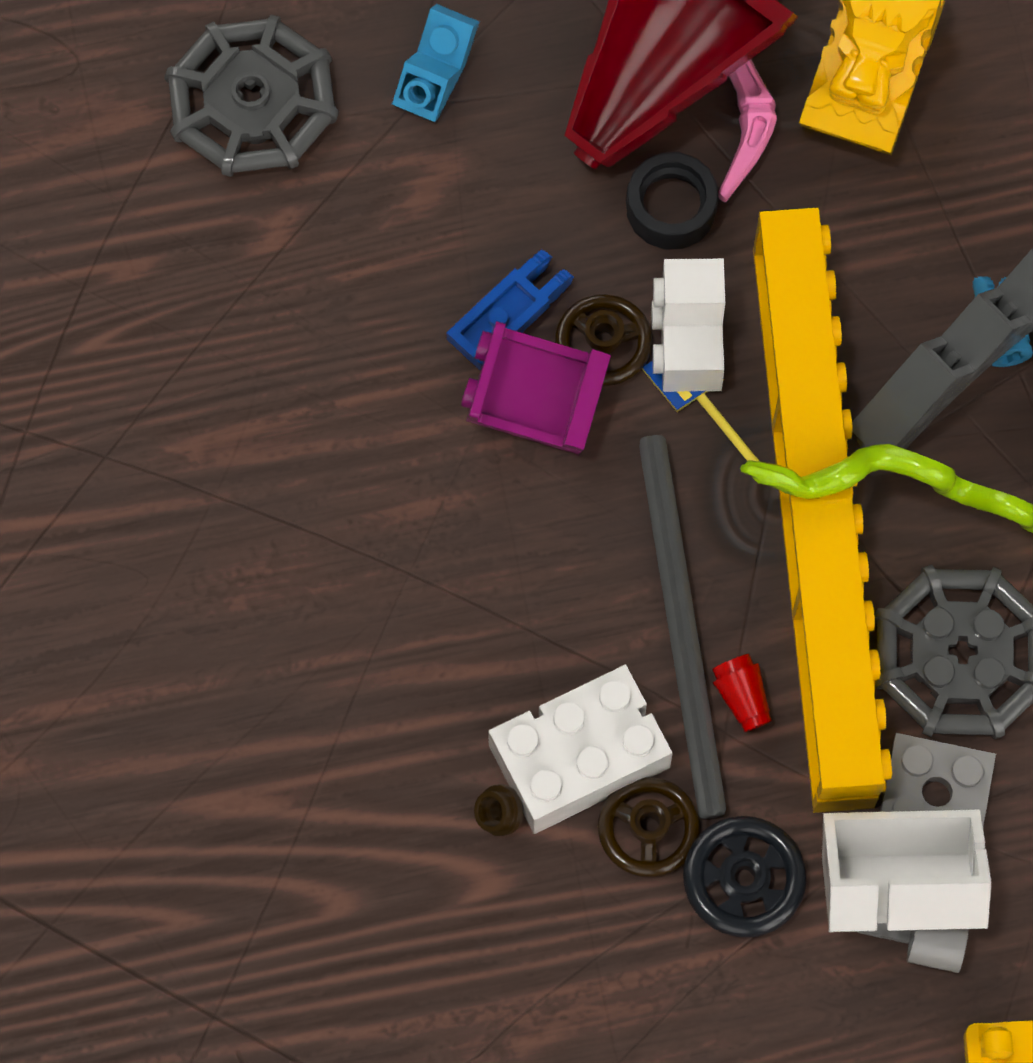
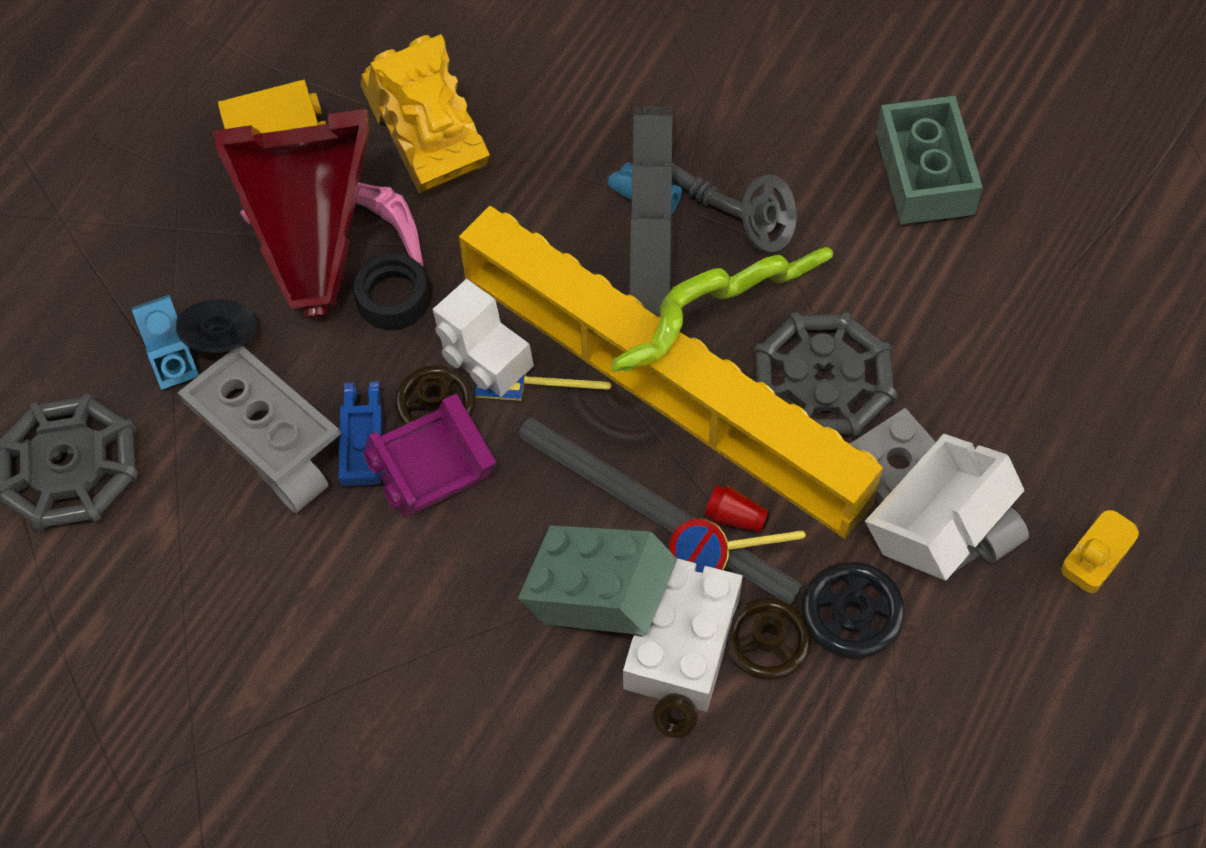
camera: 45 degrees left, 10 degrees down
none -> black dish [176,299,257,352]
none -> light grey hinge [177,346,341,513]
none -> sand green brick [518,525,677,635]
none -> piece [669,519,806,573]

